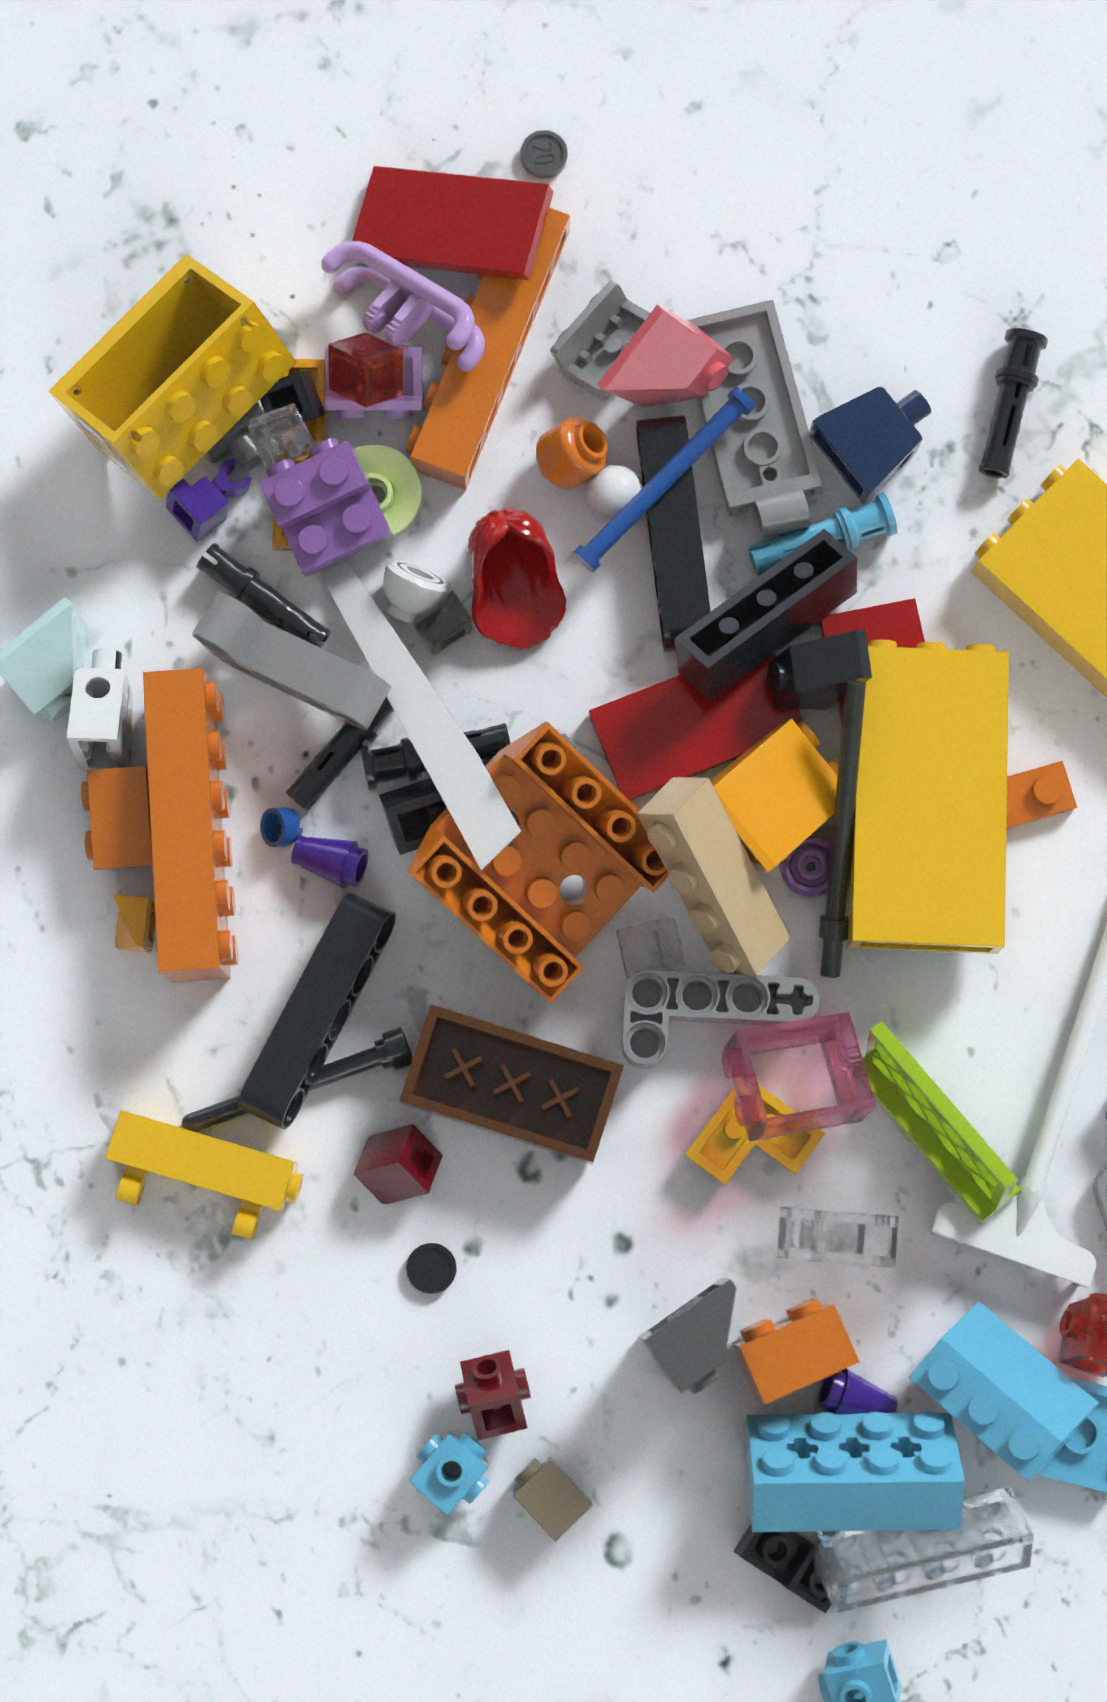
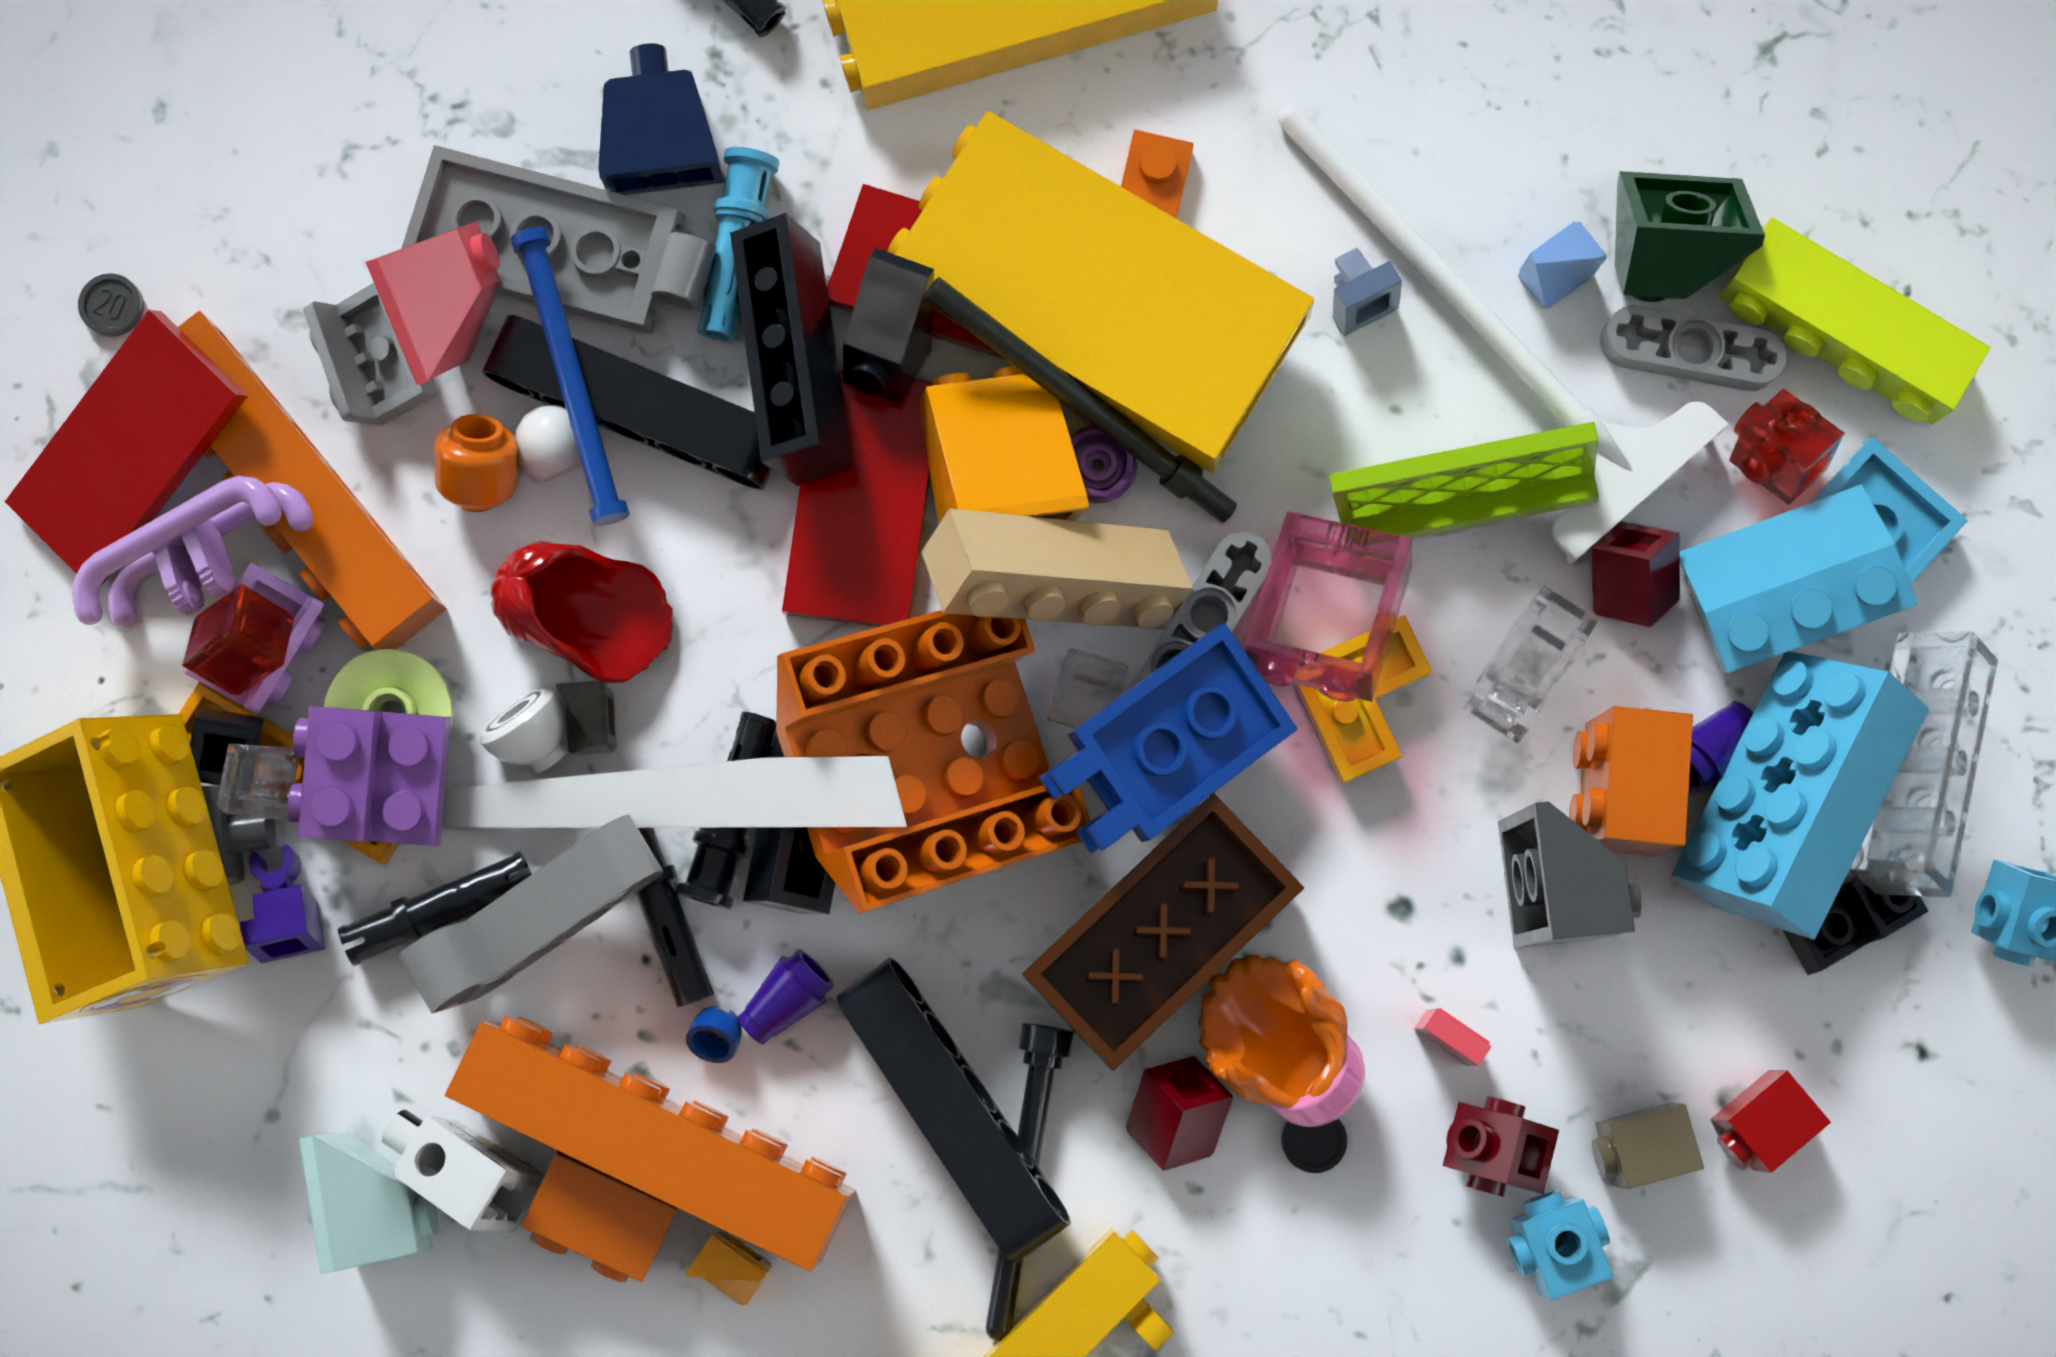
camera: 60 degrees left, 0 degrees up
none -> blue tile [1038,622,1298,854]
none -> orange hair [1197,955,1366,1127]
none -> sand blue tile [1332,247,1402,336]
none -> coral tile [1414,1008,1492,1066]
none -> dark red panel [1591,521,1680,628]
none -> red brick [1711,1070,1831,1173]

